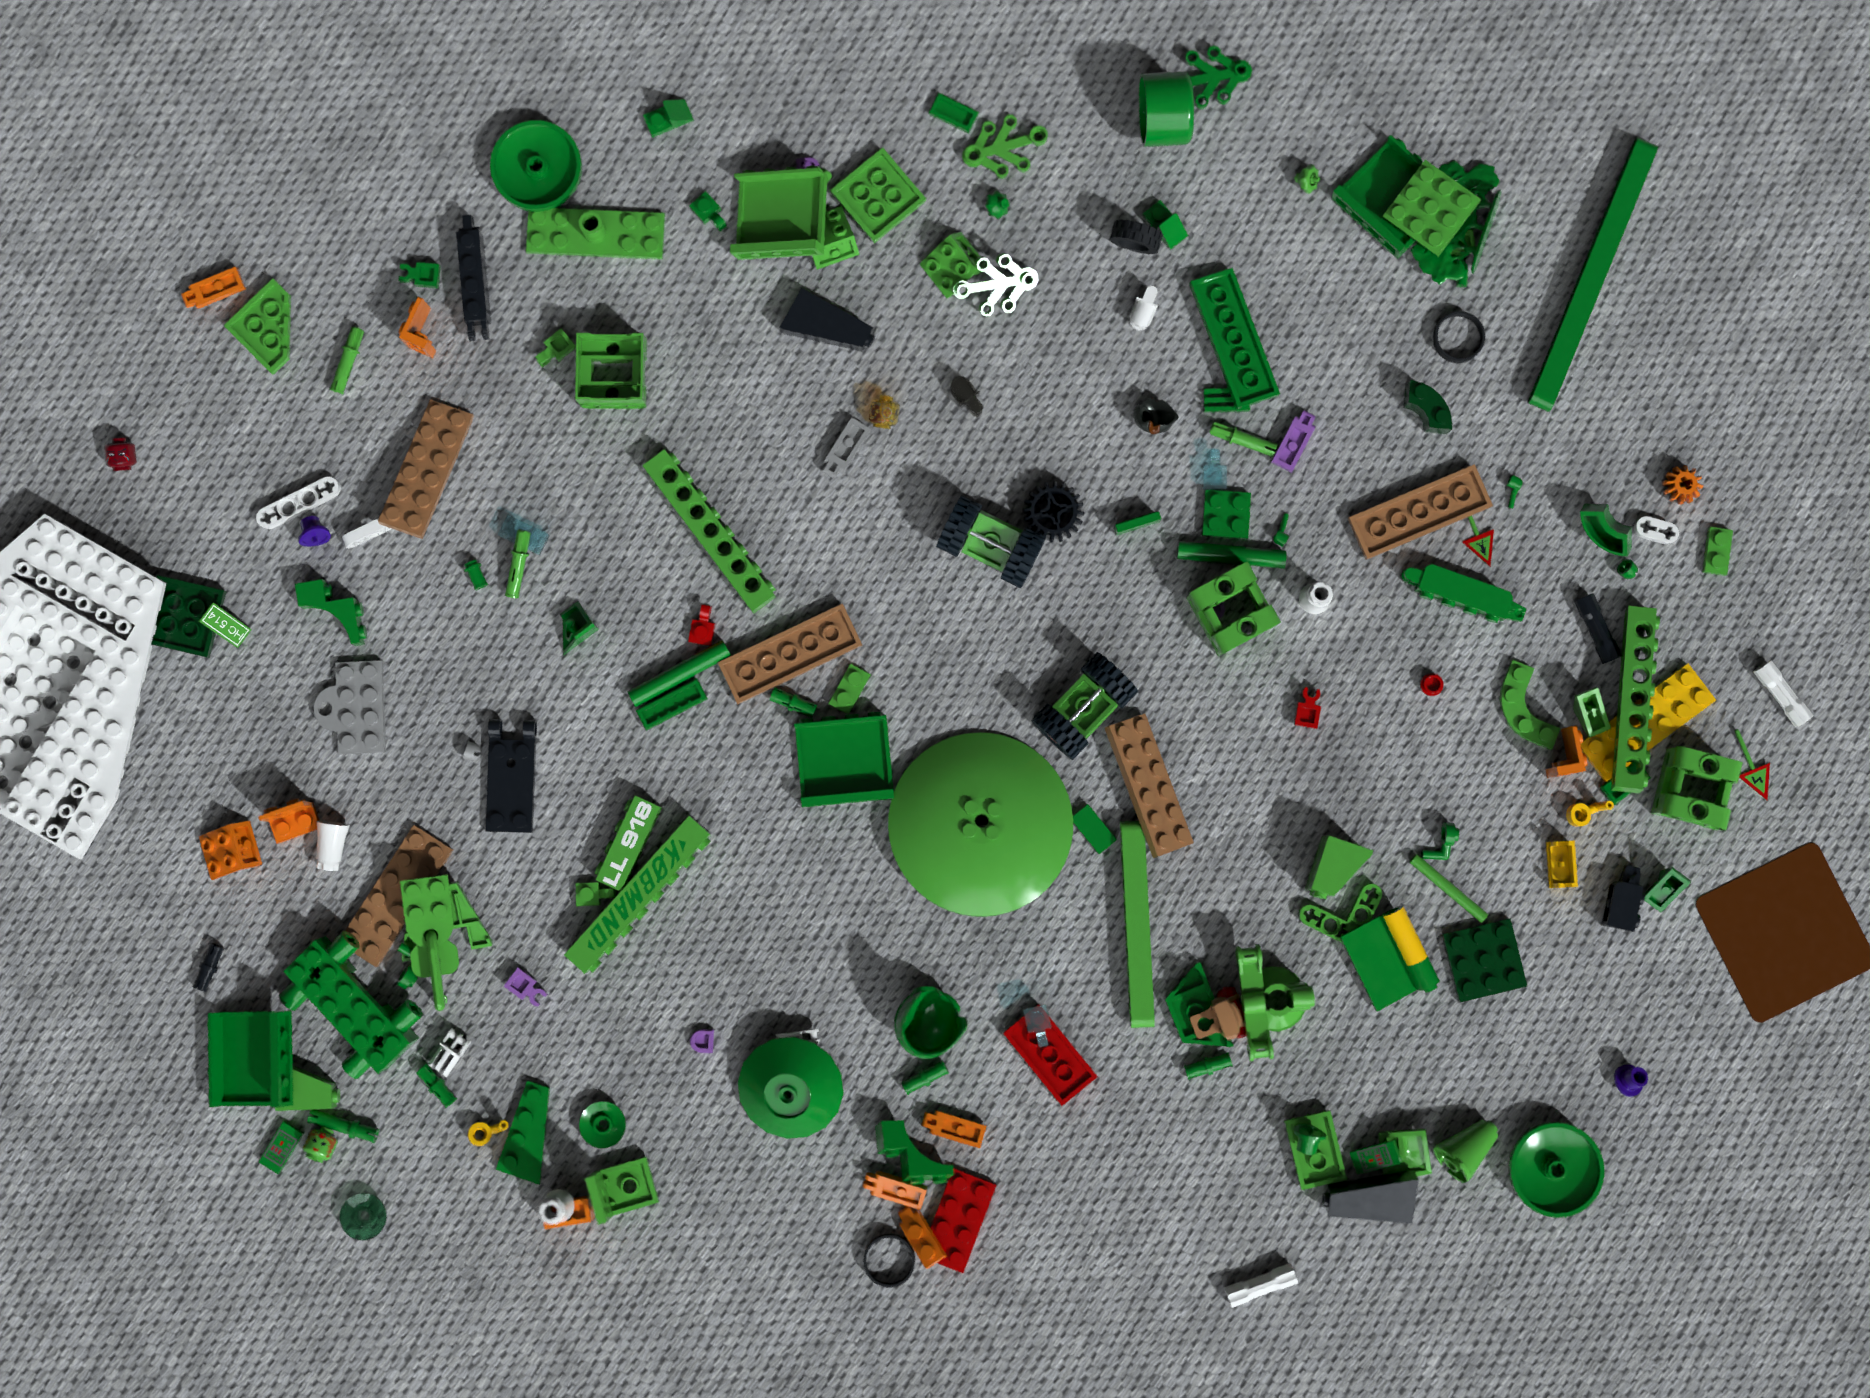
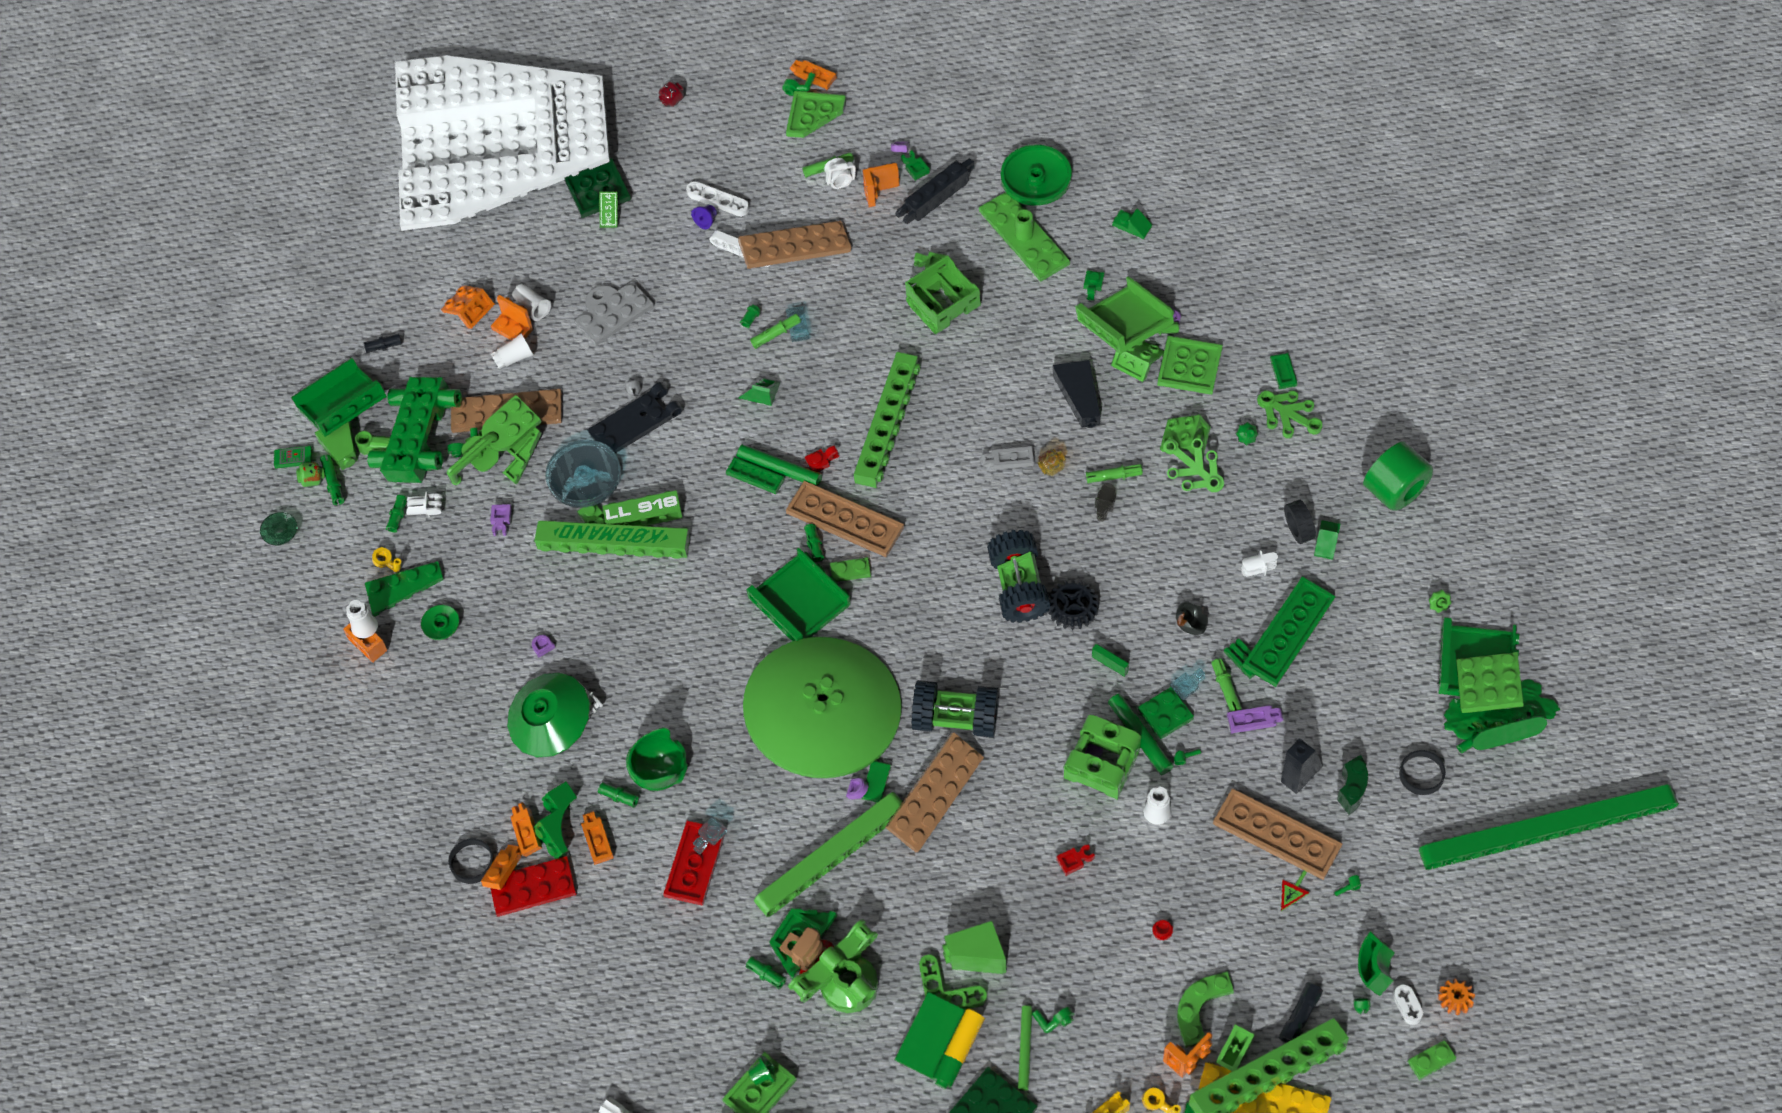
camera: 60 degrees right, 25 degrees down
green arch [295,579,367,646] -> none
bright green bracket [585,1156,659,1225] -> none
green plant [1185,46,1252,109] -> none
green hinge [1400,564,1527,623] -> none
none -> bright green piece [355,431,390,455]
none -> white plant [512,284,551,321]
none -> clear light blue dish [545,440,621,508]
none -> green plate [782,73,816,96]
none -> white piece [824,158,856,189]
none -> medium lavender tile [846,778,868,800]
none -> medium lavender tile [891,141,909,152]
none -> bright green axle [1085,464,1143,484]
none -> black slope [1281,738,1323,794]

